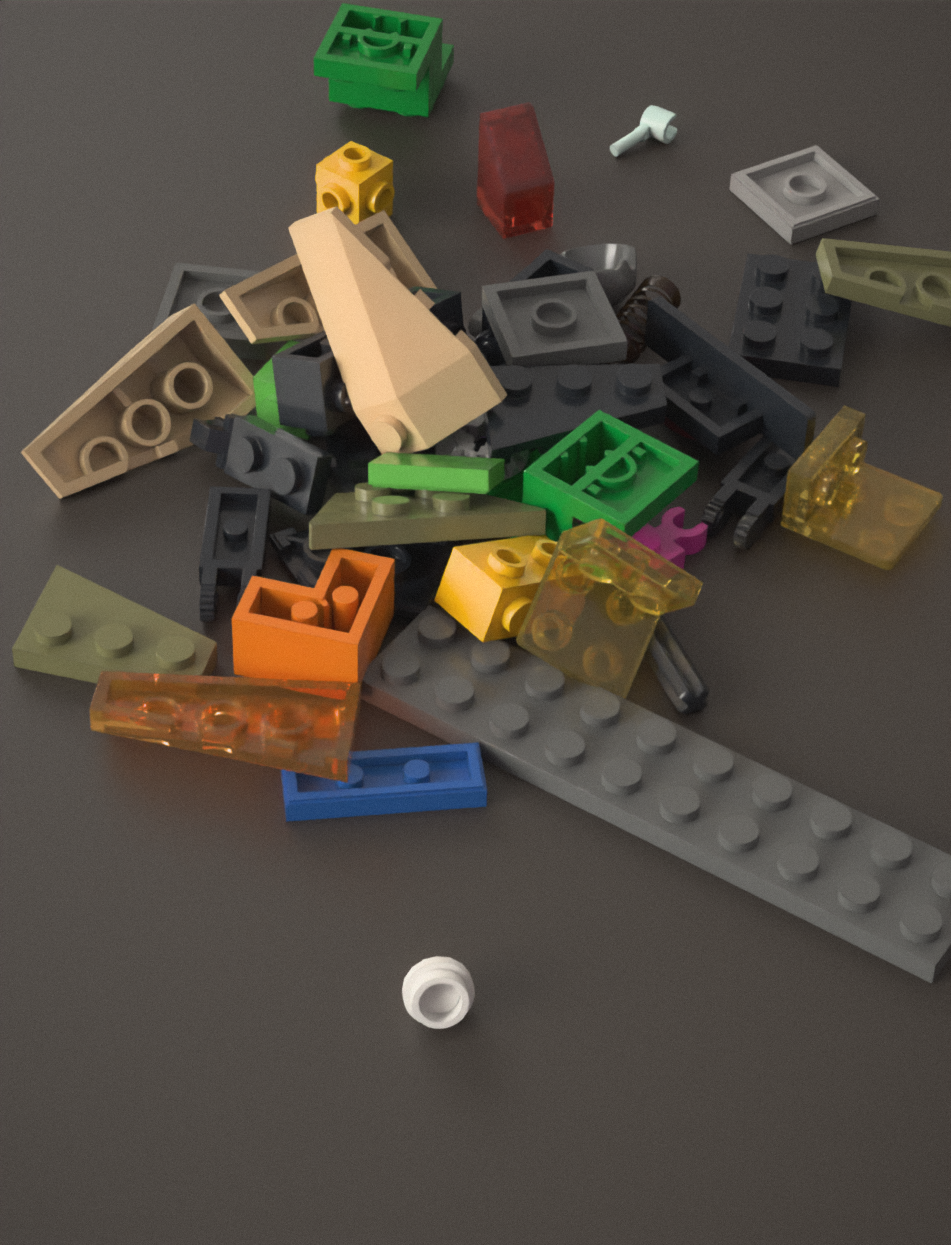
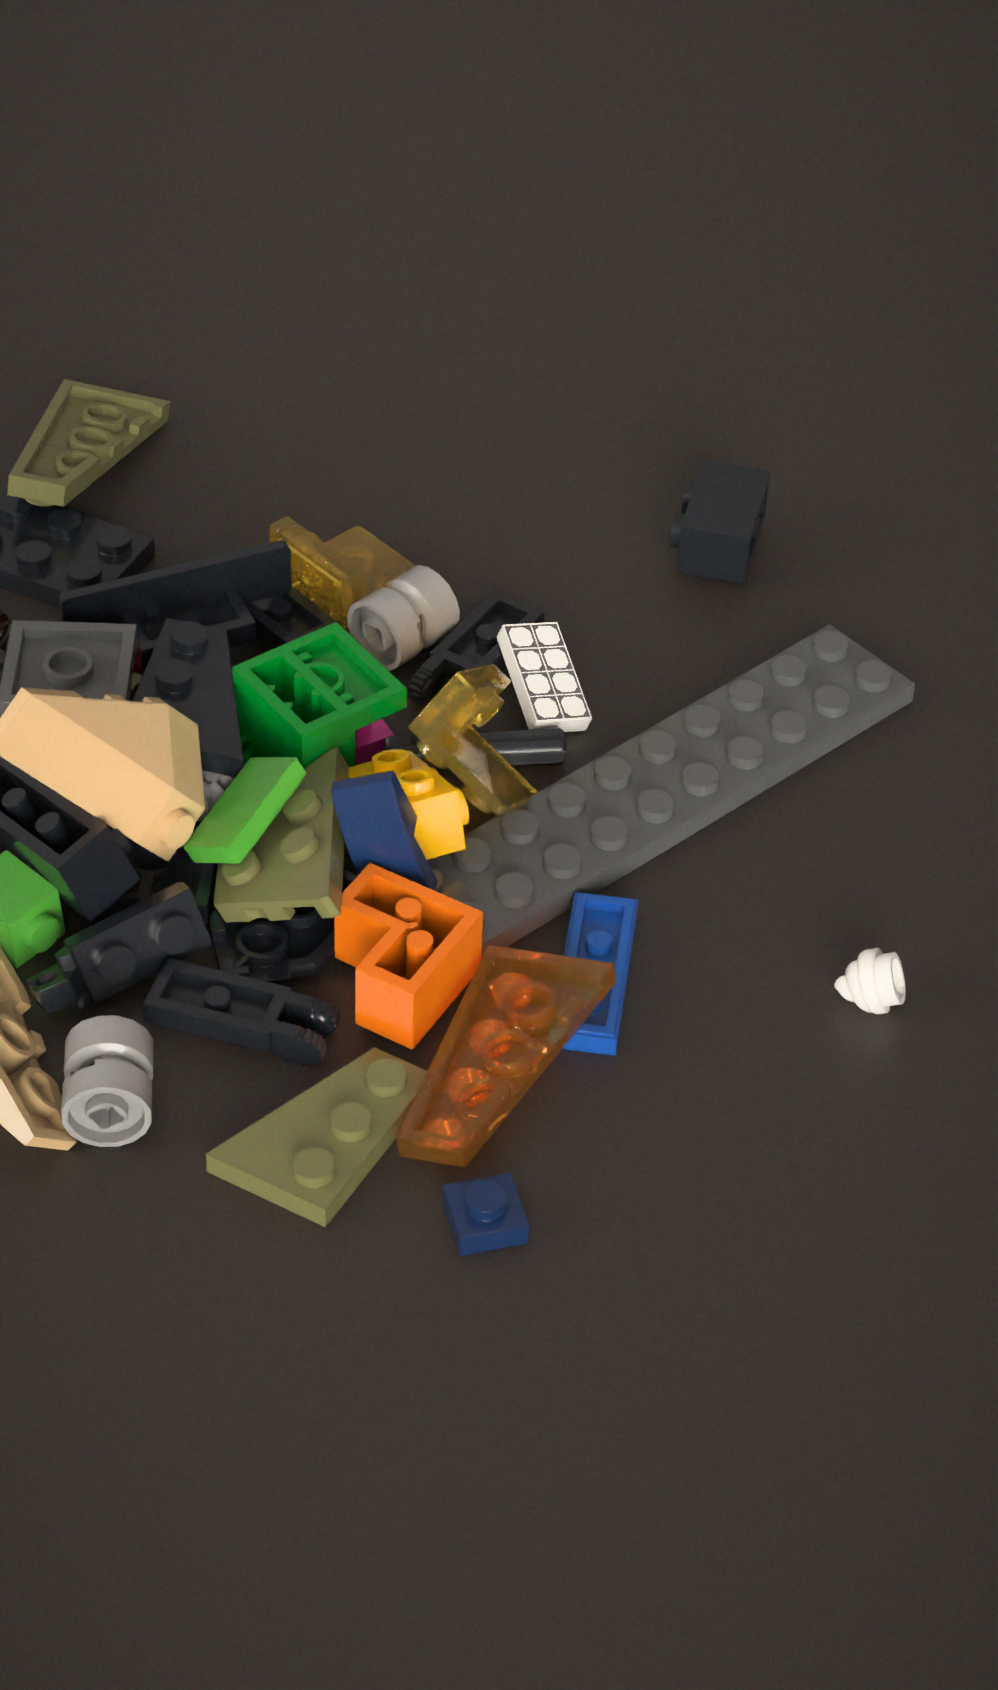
camera: 75 degrees left, 0 degrees up
none -> light grey wheel [61,1015,154,1147]
none -> dark blue slope [331,770,438,891]
none -> light grey wheel [347,565,460,671]
none -> black hinge [407,591,545,719]
none -> dark blue plate [442,1172,529,1256]
none -> white tile [496,622,592,732]

